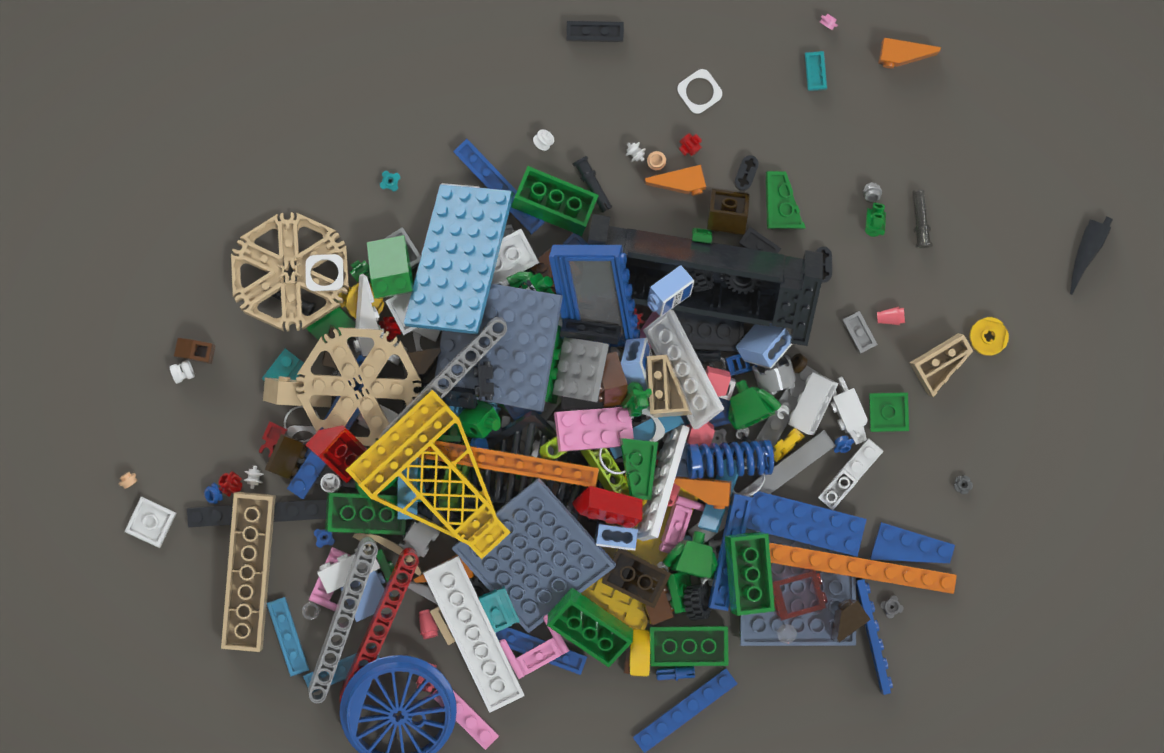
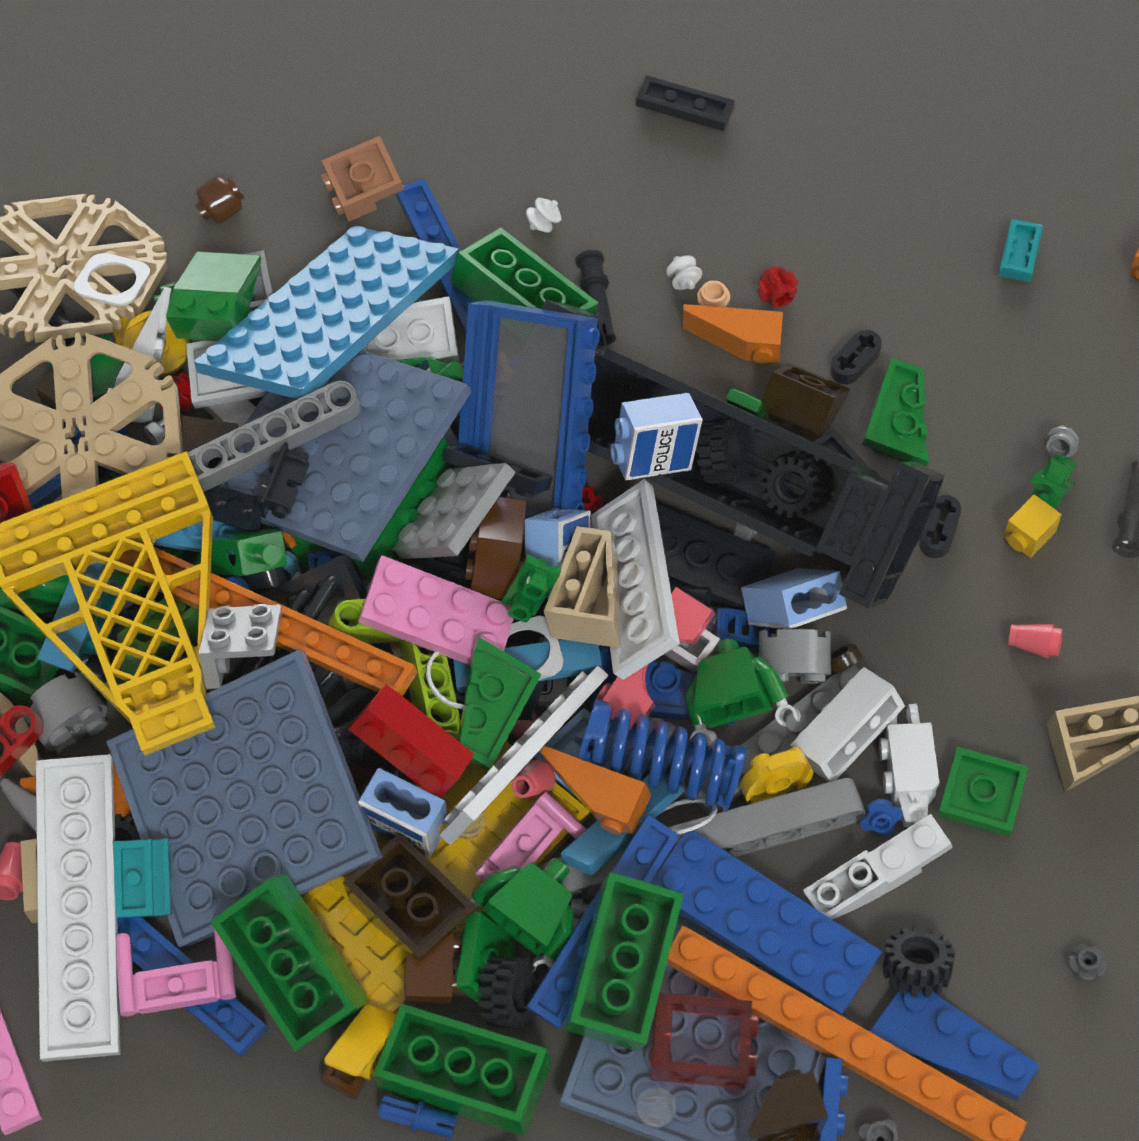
camera: 25 degrees right, 25 degrees down
teal plate [380,171,401,191] -> none
white piece [677,69,722,114] -> none
bright pink plate [820,14,838,30] -> none
light grey plate [842,311,878,354] -> none
none -> reddish brown head [195,176,245,223]
none -> light grey bracket [198,604,282,689]
none -> nougat plate [321,136,404,222]
none -> black tyre [882,925,955,997]
none -> yellow brick [1003,494,1062,558]

